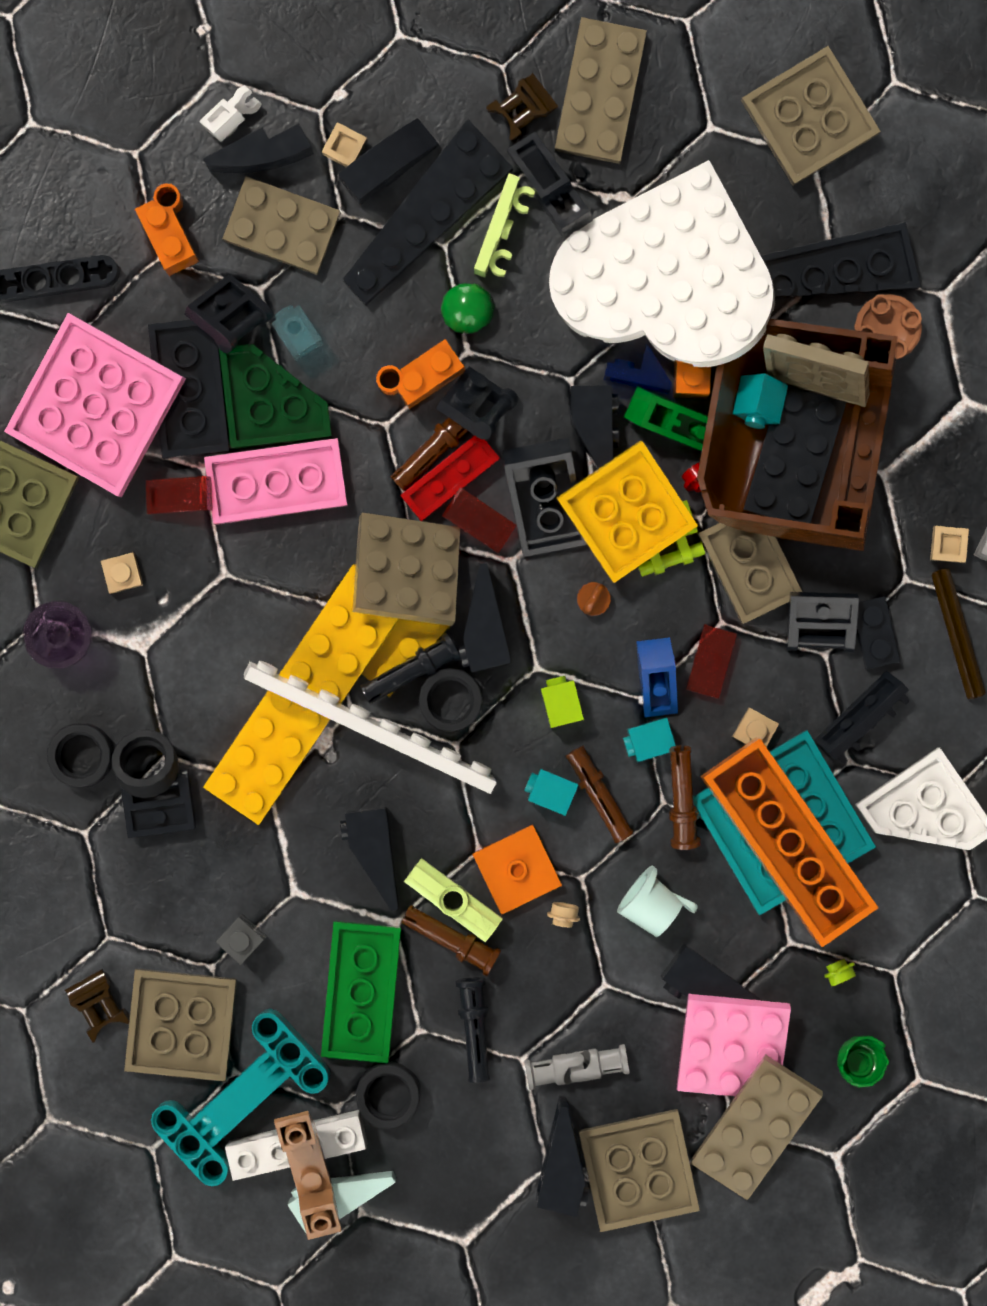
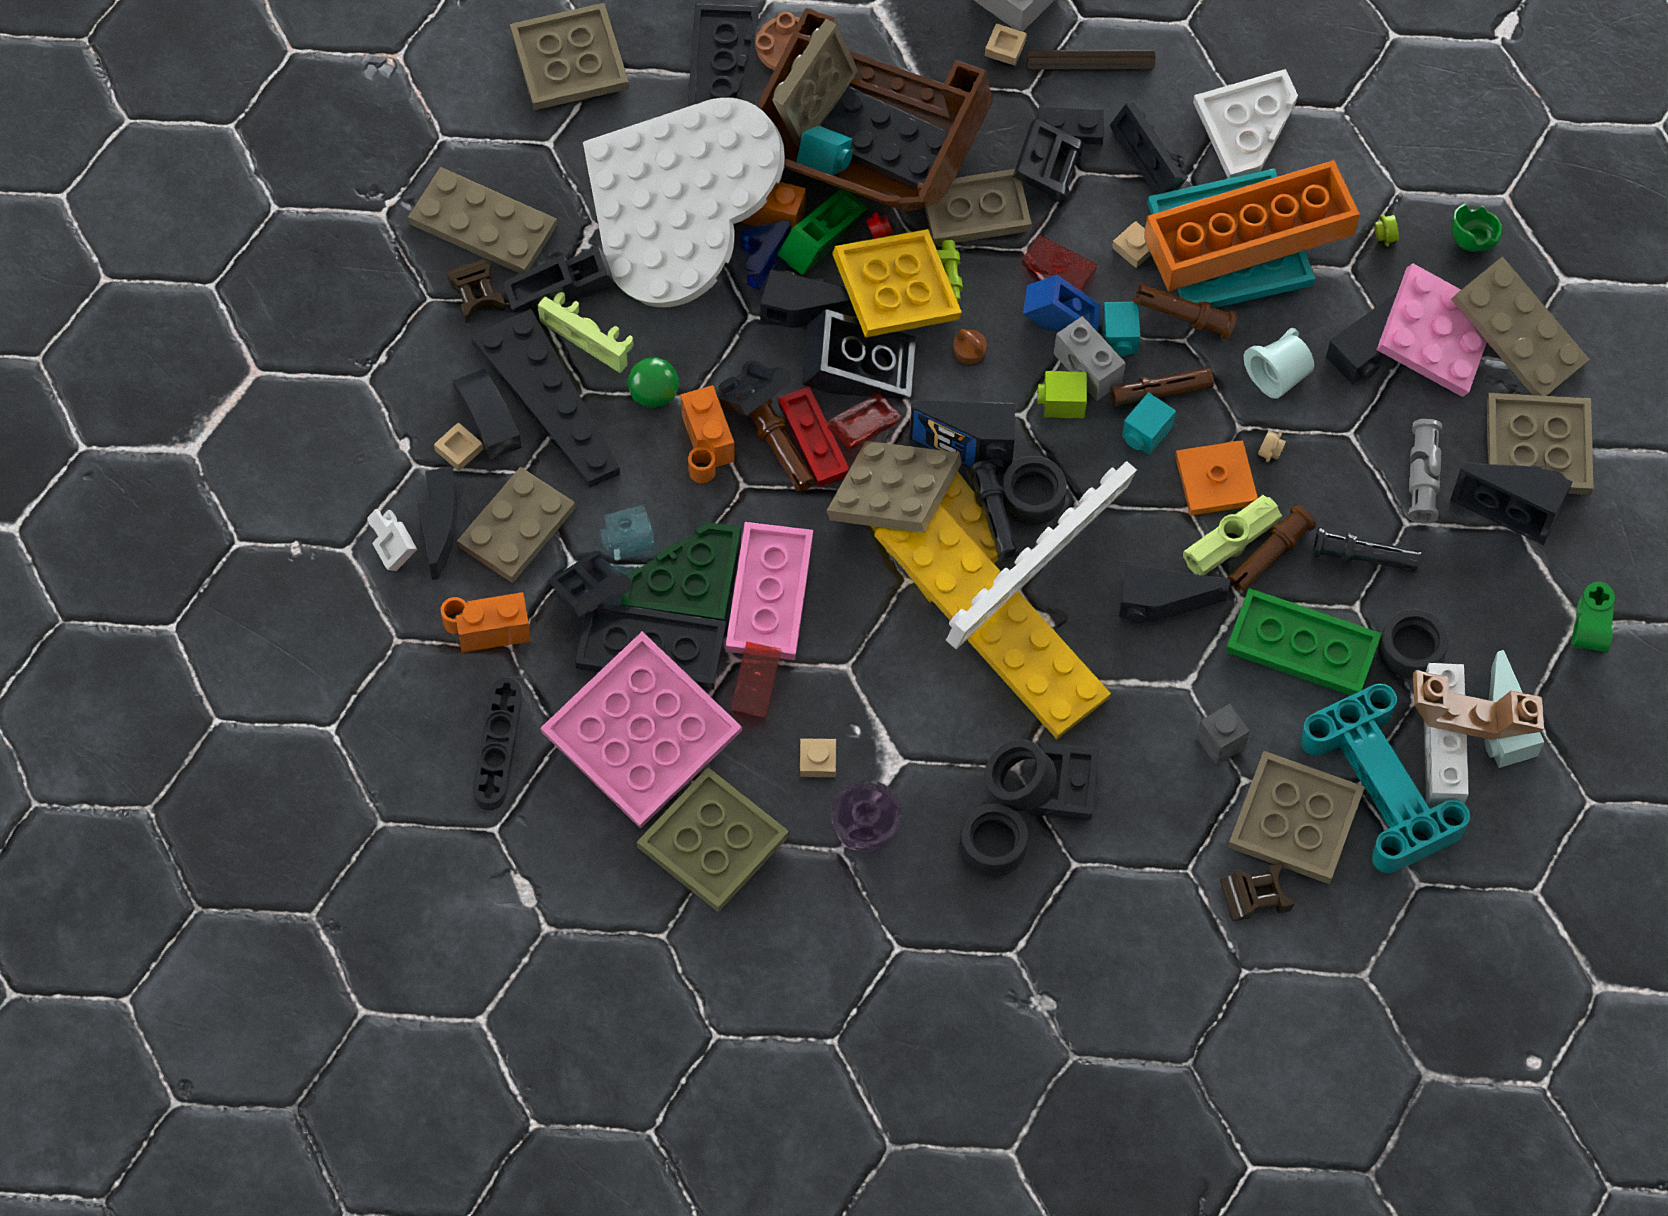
camera: 75 degrees left, 25 degrees down
none -> light grey brick [1054,316,1126,401]
none -> green piece [1572,582,1615,653]

